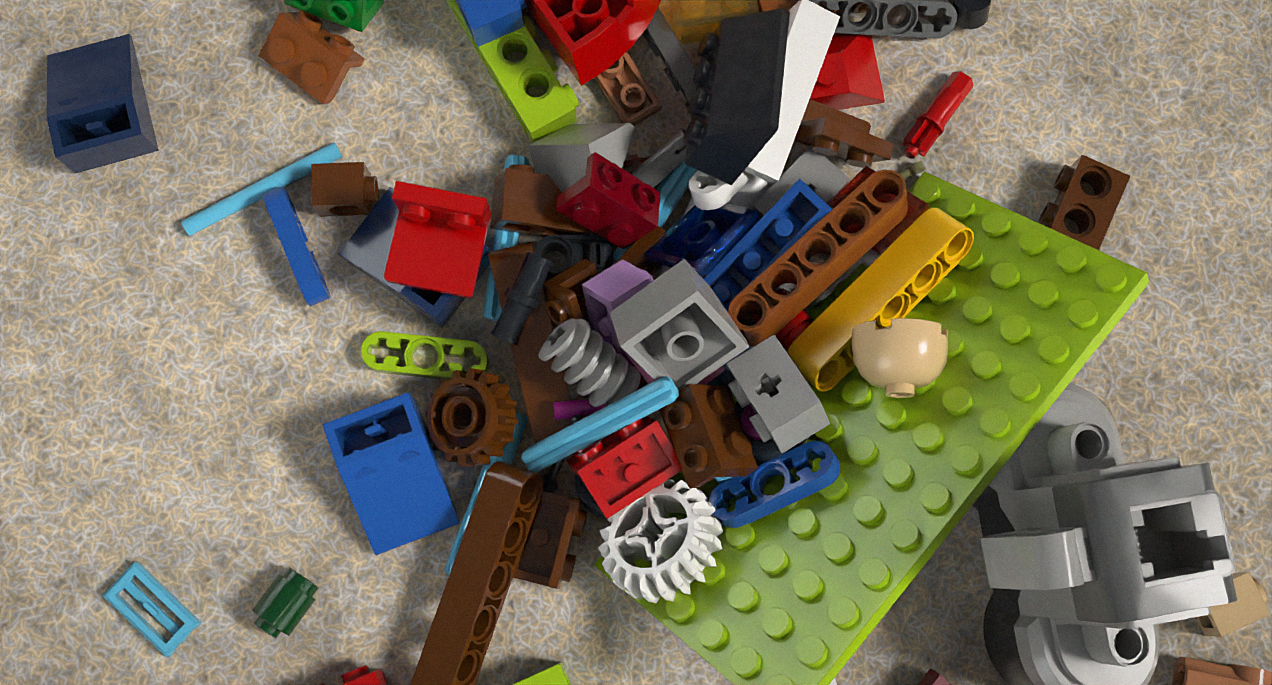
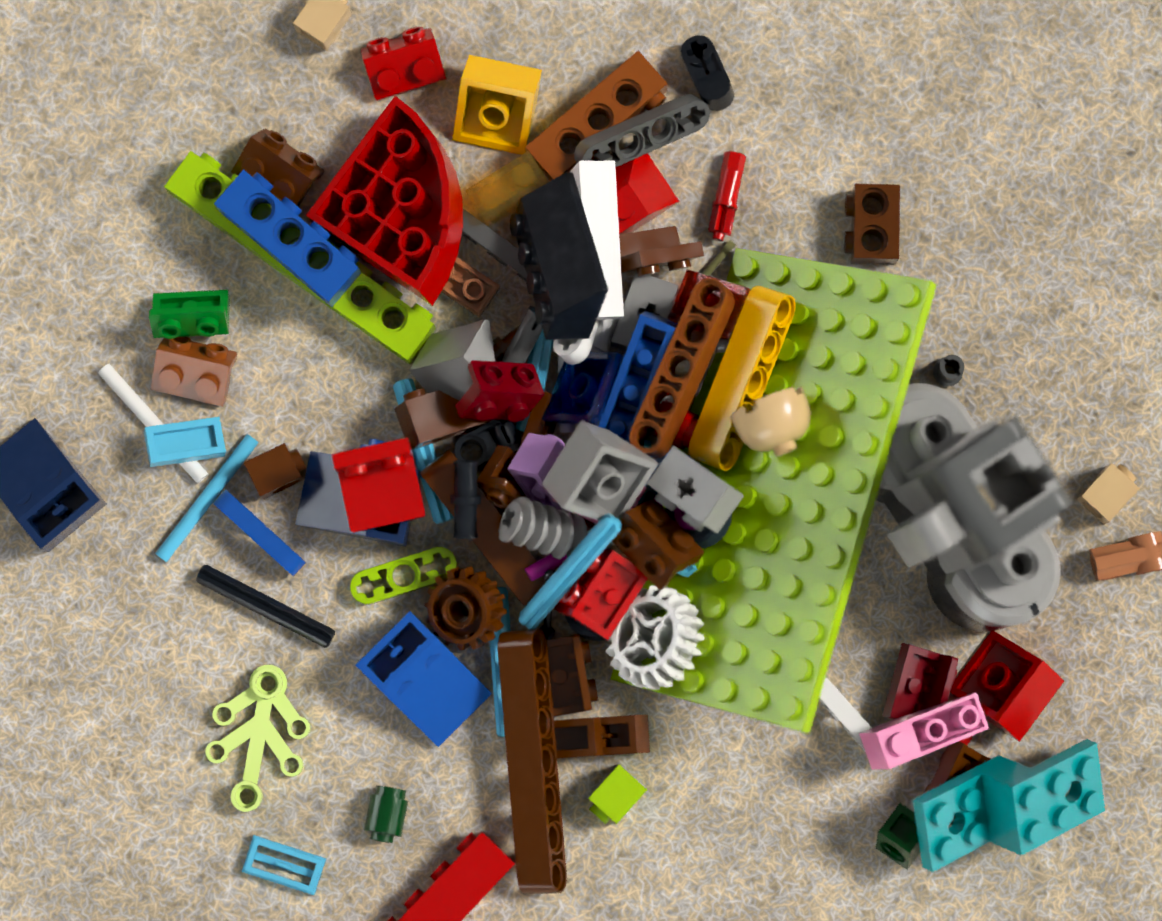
camera: 20 degrees left, 5 degrees up
blue beam [709,441,840,528] -> none
none -> white piece [98,364,209,484]
none -> medium azure tile [144,417,226,467]
none -> black axle [196,565,335,648]
none -> yellowish green plant [205,665,311,812]
none -> reddish brown slope [554,715,650,758]
none -> dark grey pin [933,355,965,387]

